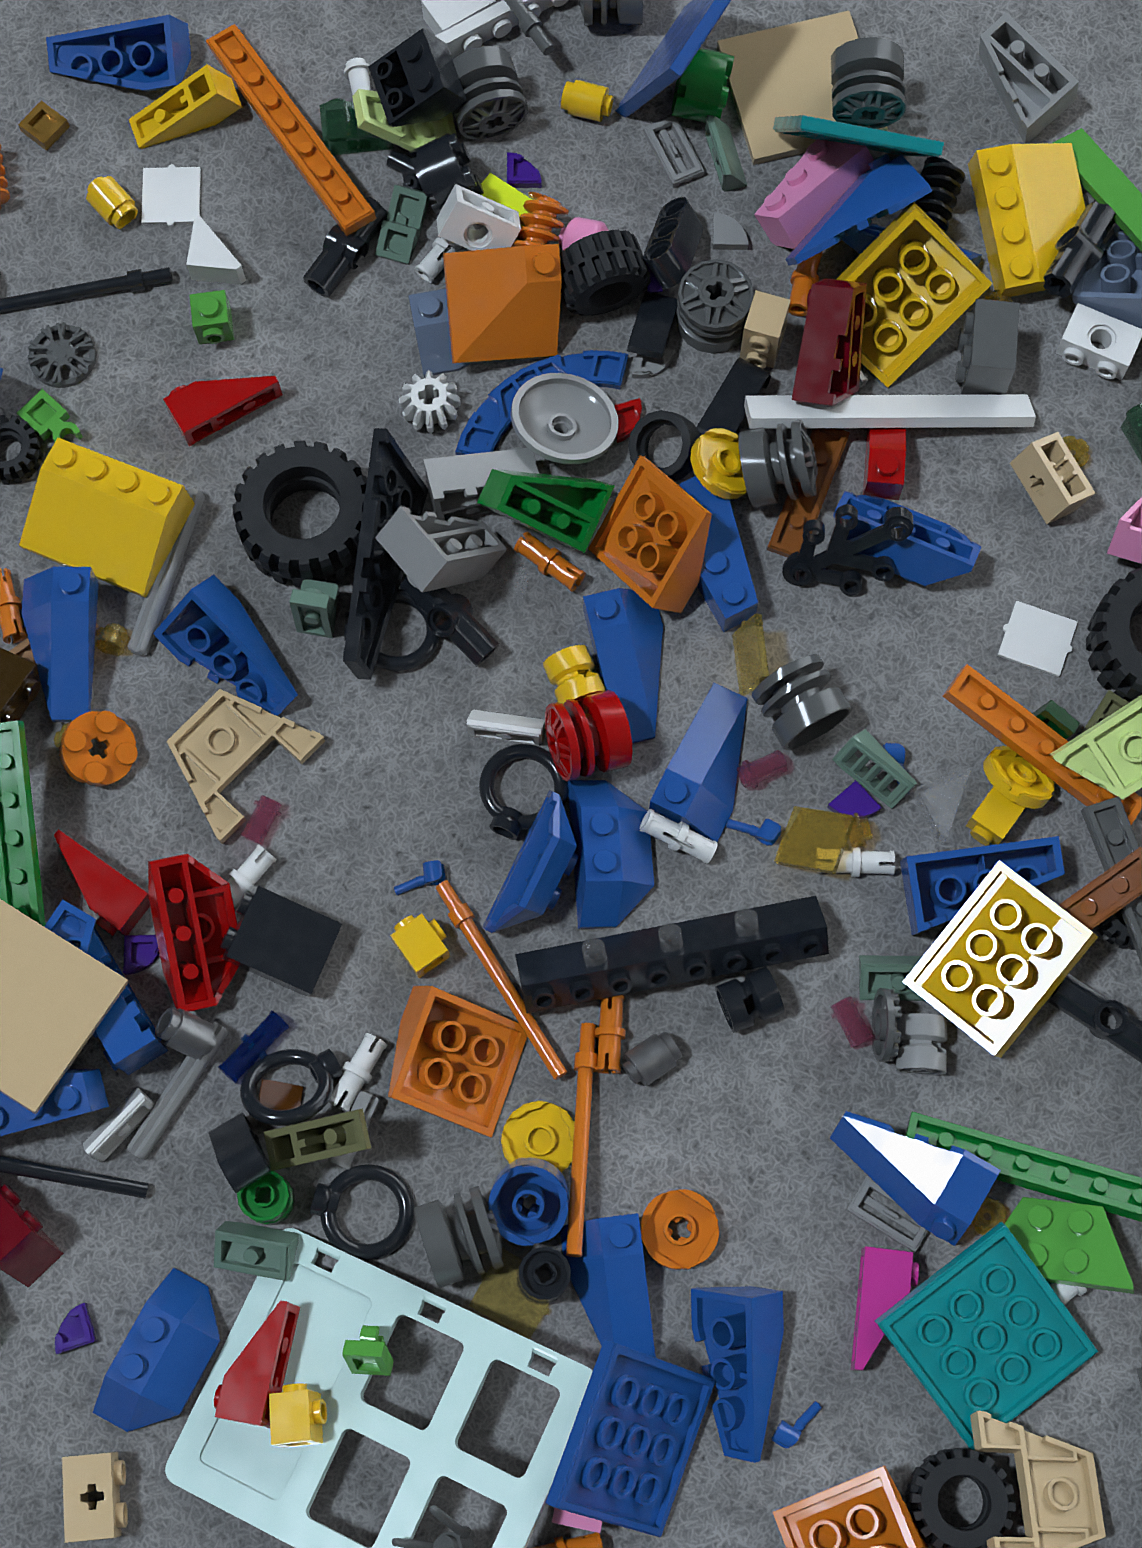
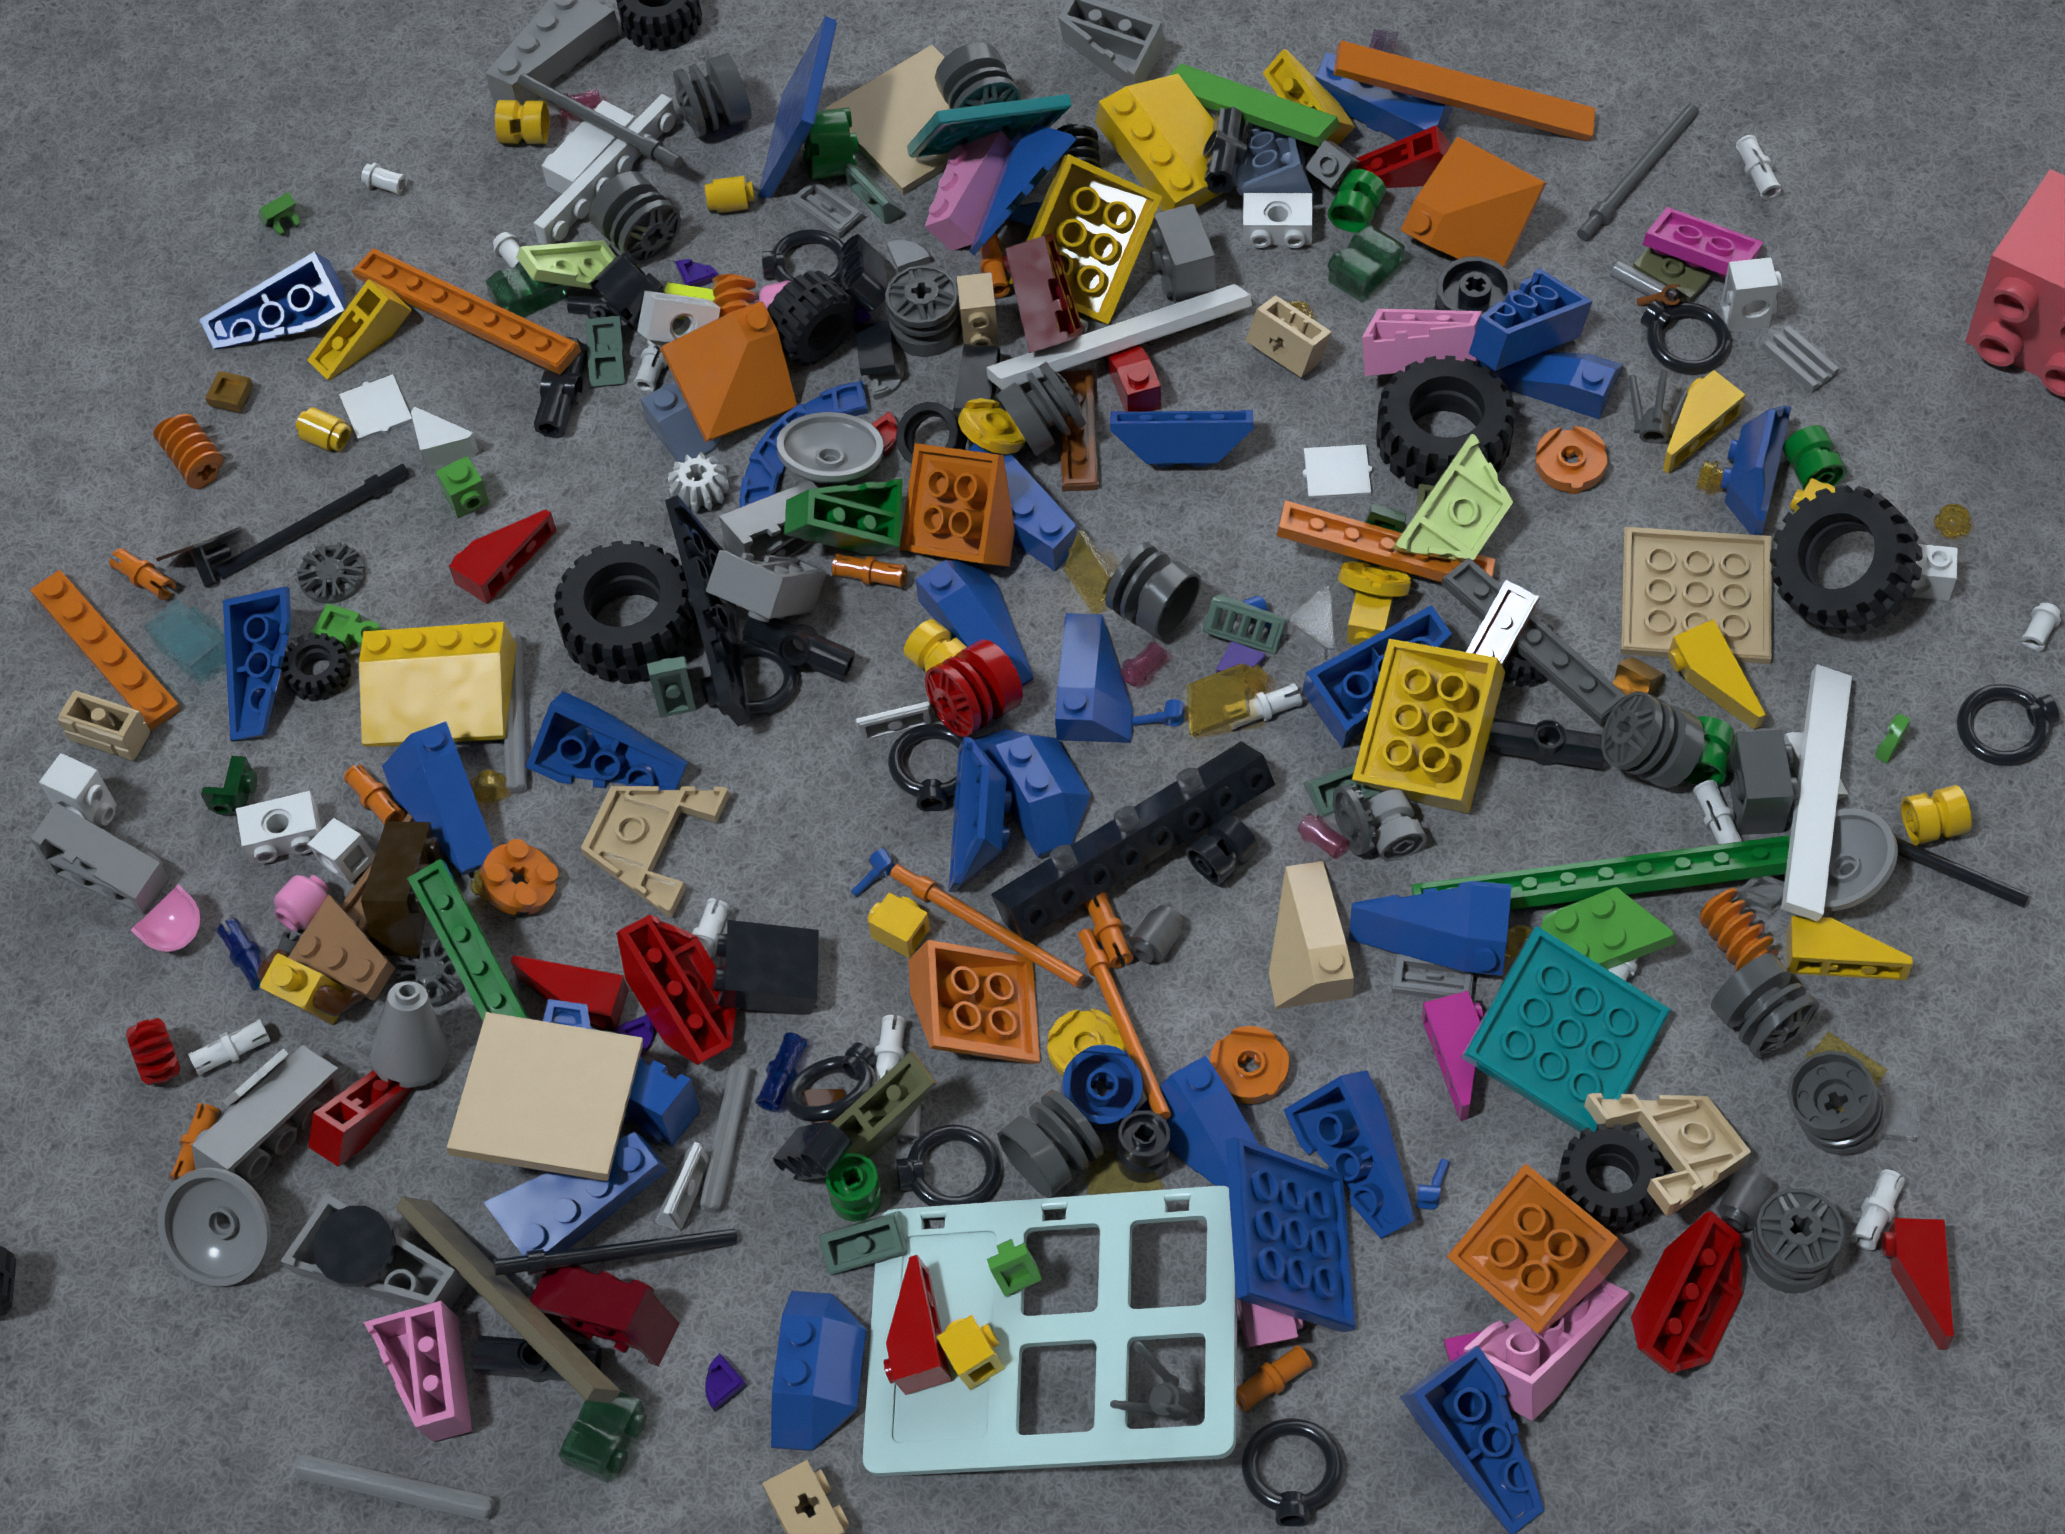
camera: 20 degrees left, 15 degrees down
flat silver brick [155,1008,217,1059] -> none
clear pink pin [241,795,282,846] -> none
black slope [368,28,467,127] -> none
white pin [640,809,717,864] -> none
black plant [782,504,913,596] -> none
none -> black piece [762,229,844,285]
none -> tan wedge [1269,861,1354,1009]

